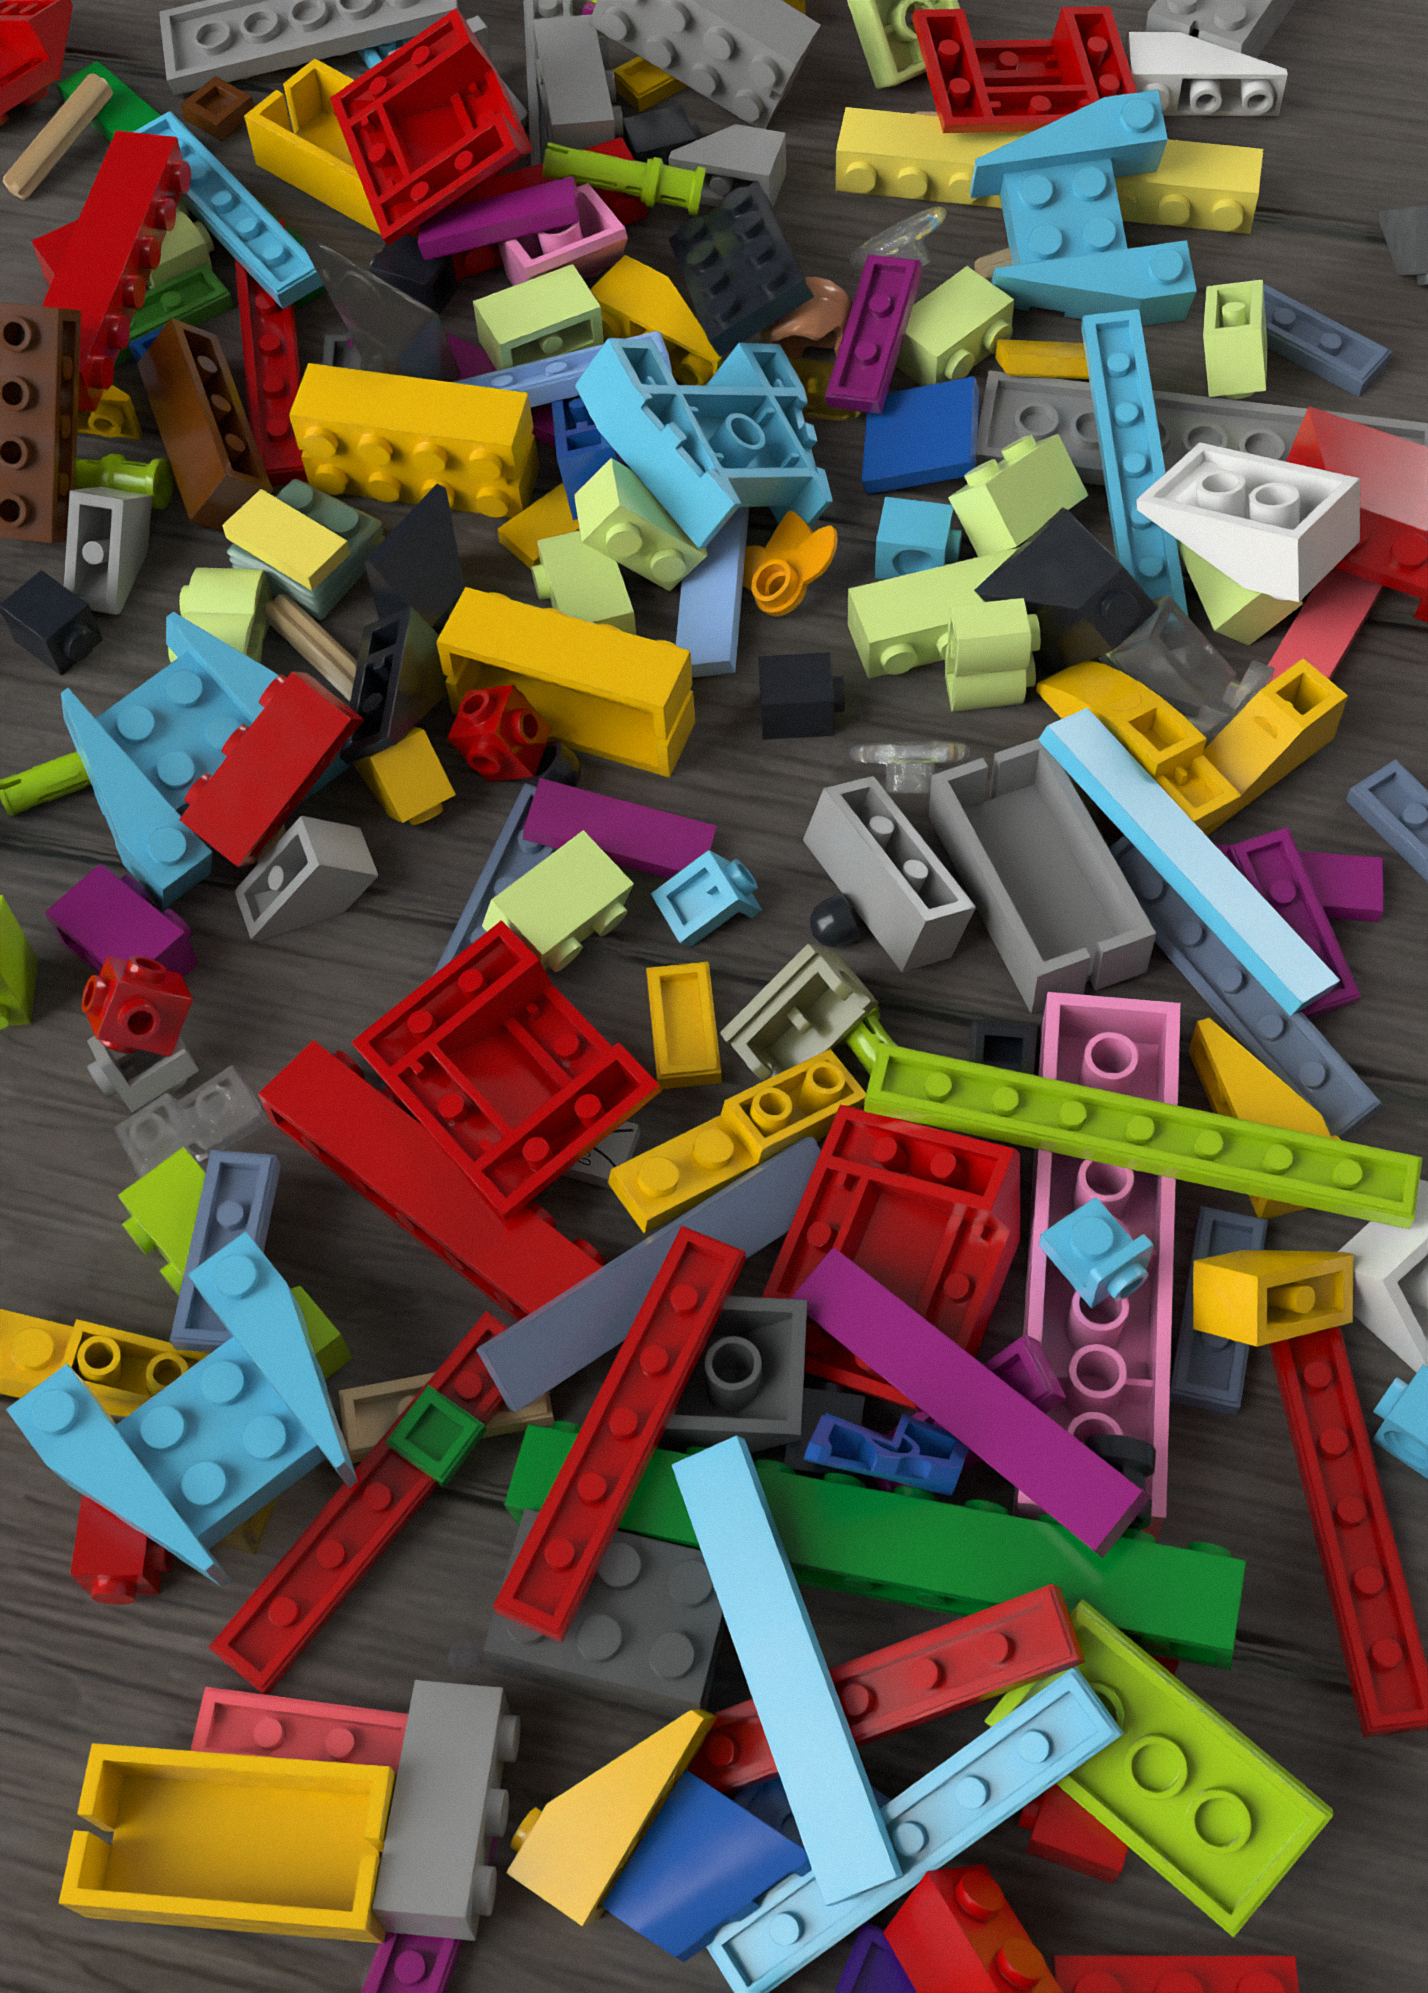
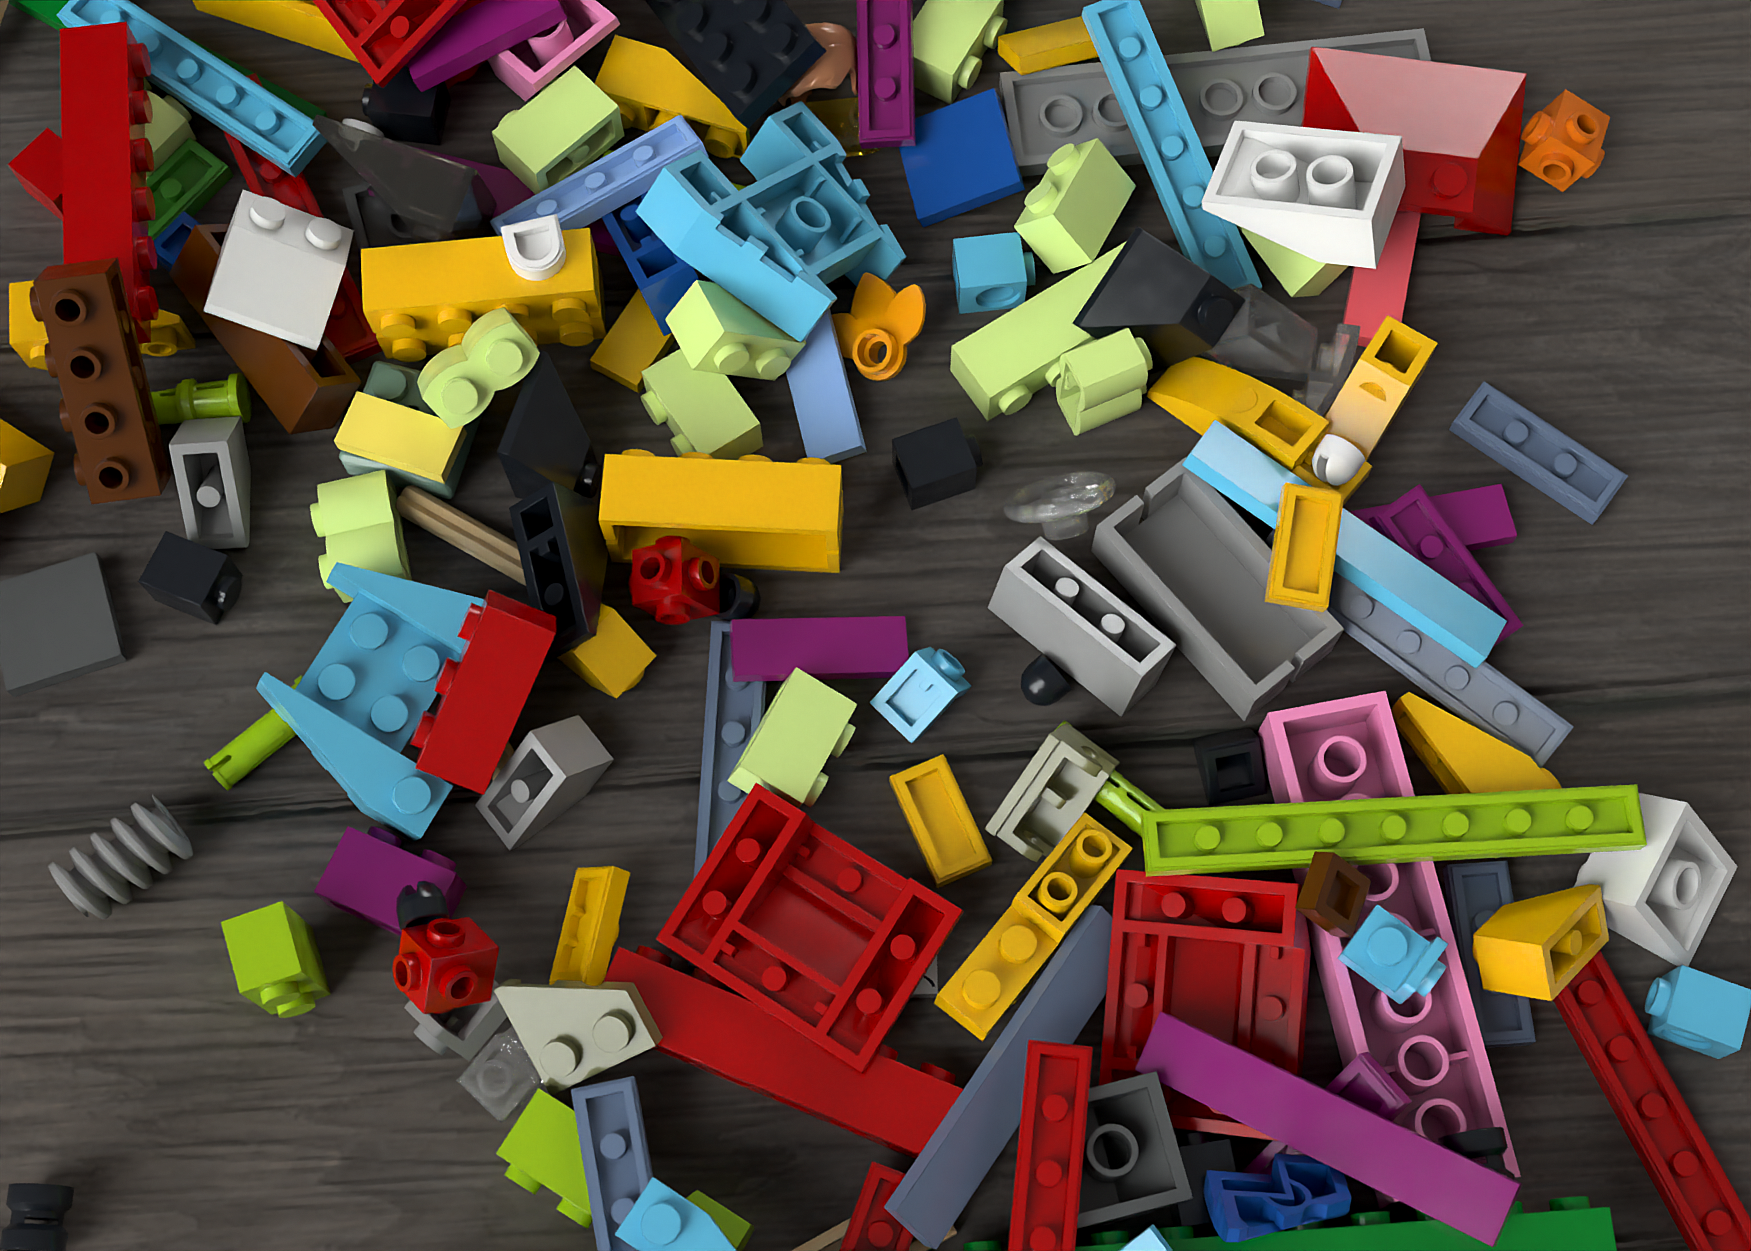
camera: 20 degrees left, 10 degrees up
none -> white slope [204,190,354,350]
none -> black hinge [396,881,449,930]
none -> yellowish green brick [417,307,540,429]
none -> wing [494,979,663,1096]
none -> white tile [500,214,566,281]
none -> yellow plate [549,866,630,986]
none -> yellow tile [1264,482,1345,612]
none -> reddish brown plate [1295,851,1371,938]
none -> white hinge [1312,434,1365,486]

